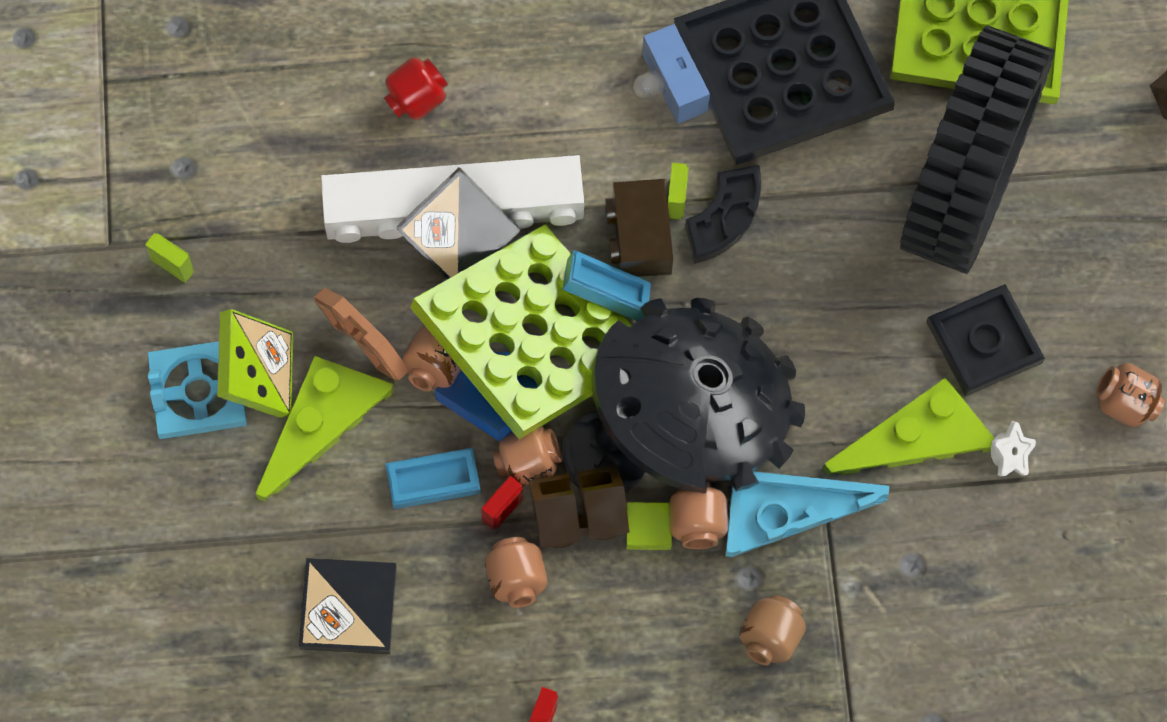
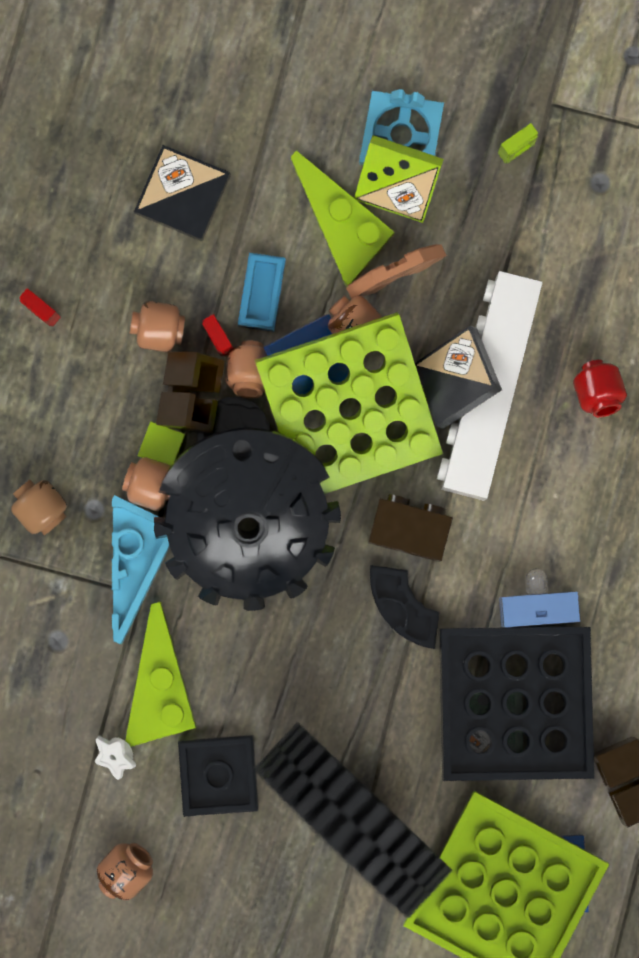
camera: 120 degrees right, 15 degrees up
dark azure tile [563,250,651,321] -> none
lime tile [668,162,689,220] -> none

